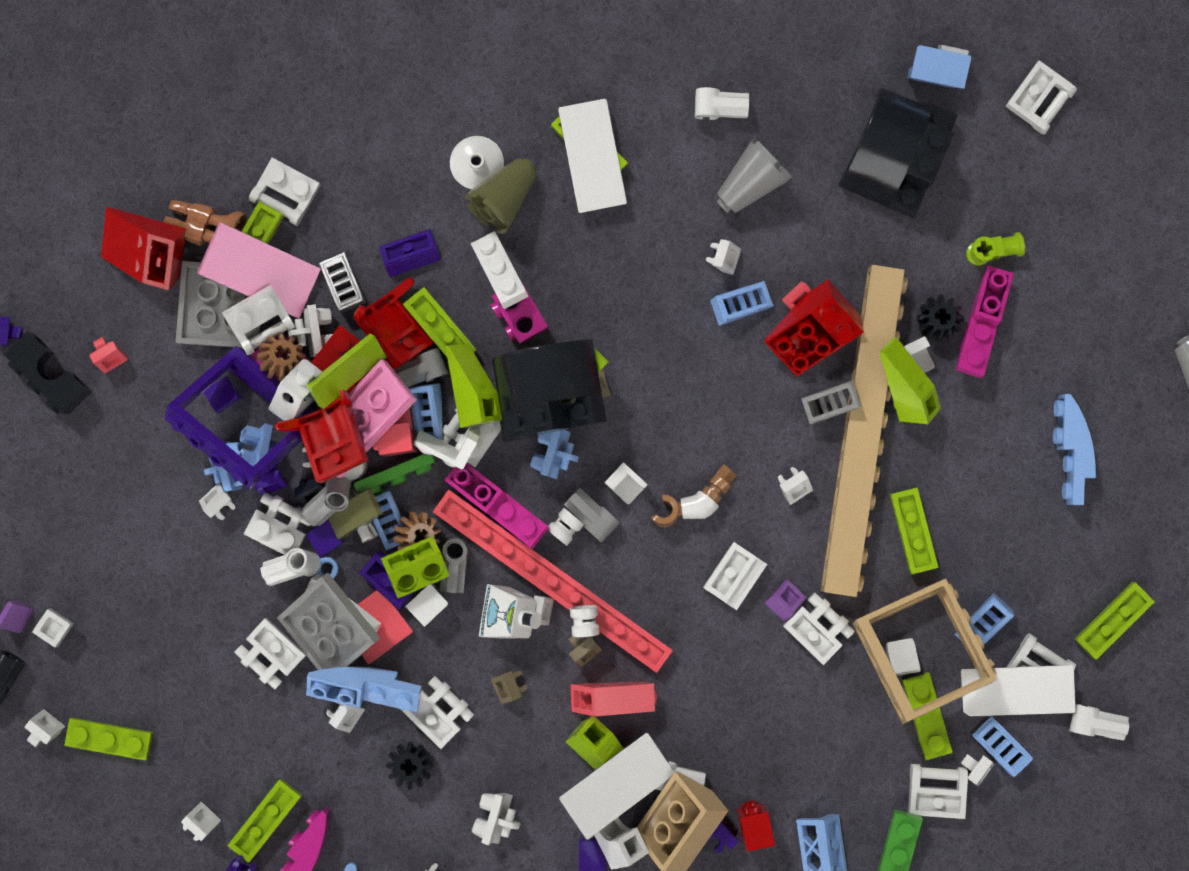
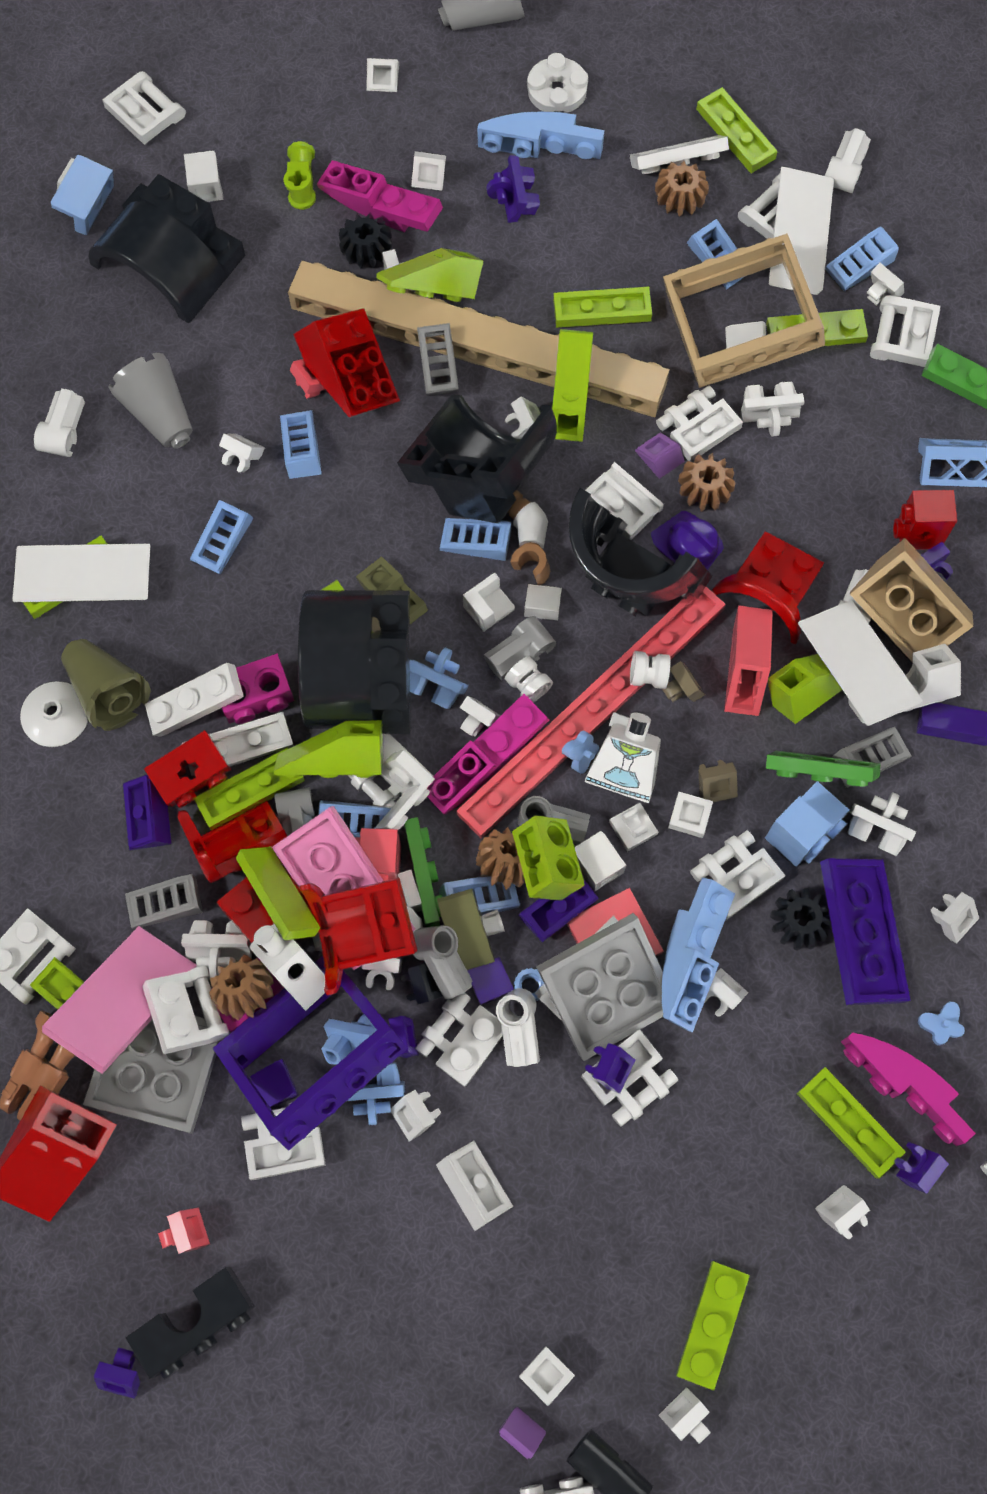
camera: 75 degrees left, 15 degrees down
none -> red brick [144,730,232,808]
none -> white plate [182,712,294,778]
none -> white panel [184,151,223,202]
none -> light blue slope [190,500,253,574]
none -> white plate [241,1102,326,1180]
none -> olive slope [356,556,428,624]
none -> white slope [366,58,399,92]
none -> black piece [397,394,557,524]
none -> white tile [398,870,423,913]
none -> white tile [411,151,446,191]
none -> white slope [436,1141,513,1231]
none -> light blue slope [440,518,511,561]
none -> white tile [460,696,501,737]
none -> dark purple hips [486,155,540,223]
none -> white slope [524,584,562,621]
none -> white plate [527,53,588,113]
none -> lime slope [552,329,593,442]
none -> light blue piece [562,730,600,774]
none -> black piece [569,488,712,617]
none -> dark purple tile [585,1043,636,1094]
none -> white tile [609,803,658,852]
none -> white plate [630,135,729,174]
none -> dark purple piece [651,510,724,570]
none -> medium nougat gear [655,160,709,217]
none -> white tile [668,792,713,838]
none -> medium nougat gear [678,453,736,512]
none -> red piece [711,531,824,644]
none -> white hips [740,381,804,437]
none -> light blue brick [765,781,849,867]
none -> bright green plate [766,750,881,787]
none -> dark purple tile [820,858,911,1005]
none -> light grey slope [832,726,912,788]

